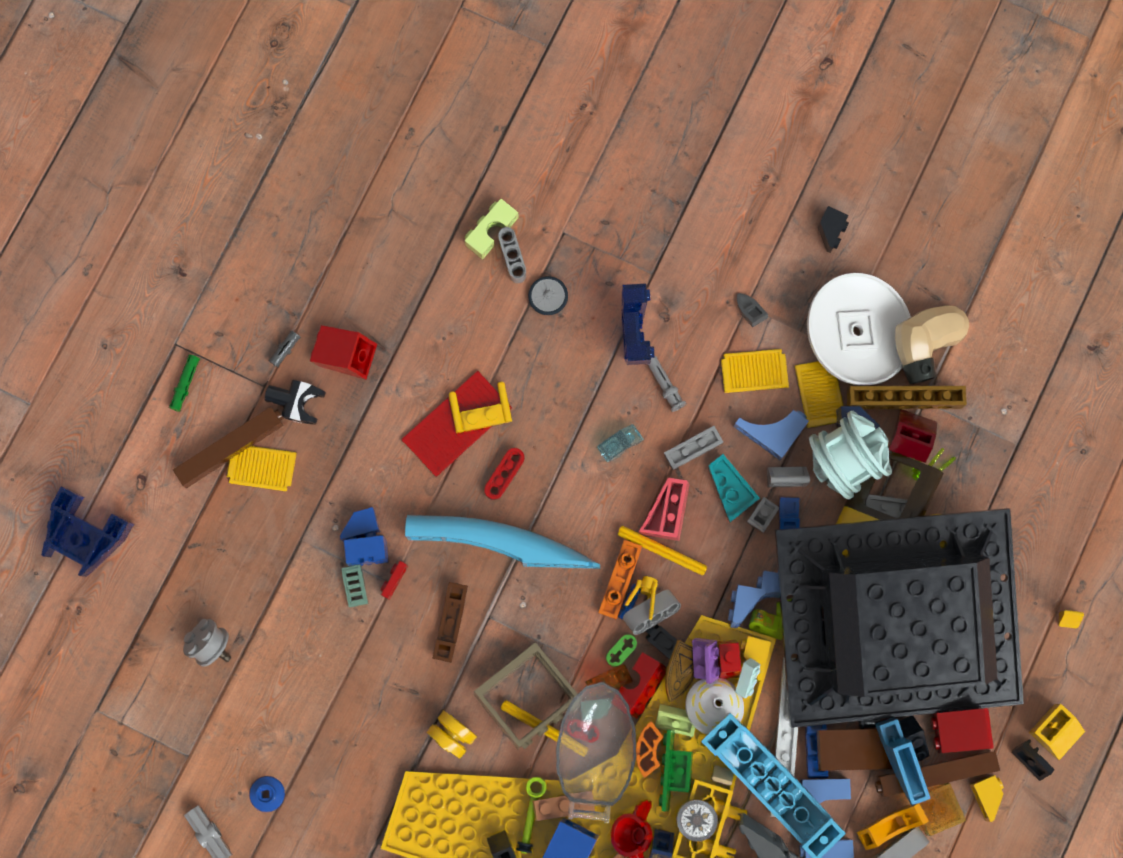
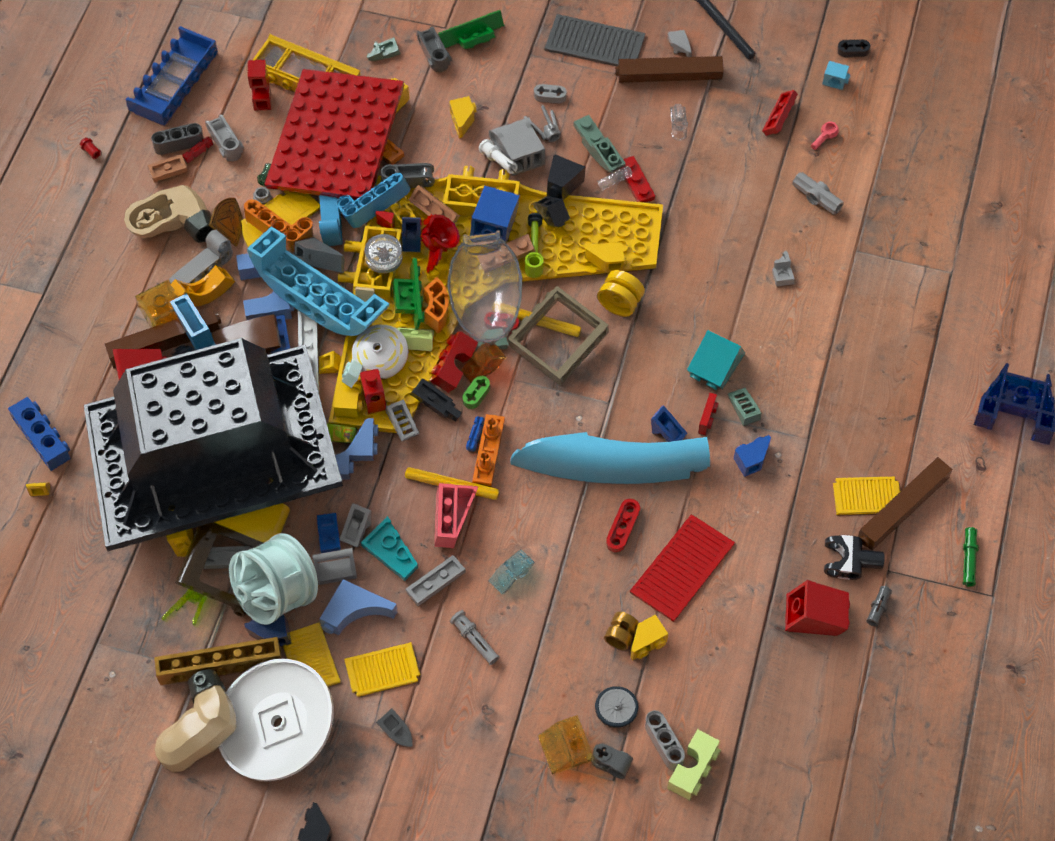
camera: 170 degrees right, 20 degrees down
light grey wheel [183,619,231,667] -> none
blue piece [249,776,285,812] -> none
blue piece [344,535,389,566] -> none
reddish brown slope [432,582,468,663] -> none
yellow plate [448,381,512,433] -> none
clear blue wedge [621,283,654,365] -> none
light grey beam [623,589,681,635] -> none
yellow plant [625,576,658,620] -> none
pearl gold shield [665,640,694,702] -> none
medium lavender bracket [692,638,720,684] -> none
dark red slope [889,409,937,463] -> none
yellow slope [969,775,1004,822] -> none
black plate [1011,739,1055,781] -> none
yellow slope [1029,704,1085,760] -> none
none -> blue brick [8,396,71,471]
none -> yellow slope [318,351,341,374]
none -> light grey slope [385,399,420,441]
none -> clear yellow slope [538,715,592,774]
none -> yellow slope [585,242,625,272]
none -> dark grey piece [591,743,633,779]
none -> pearl gold wheel [604,612,639,650]
none -> yellow slope [631,614,668,661]
none -> blue slope [651,405,687,442]
none -> teal slope [687,330,745,390]
none -> light grey slope [772,251,795,287]

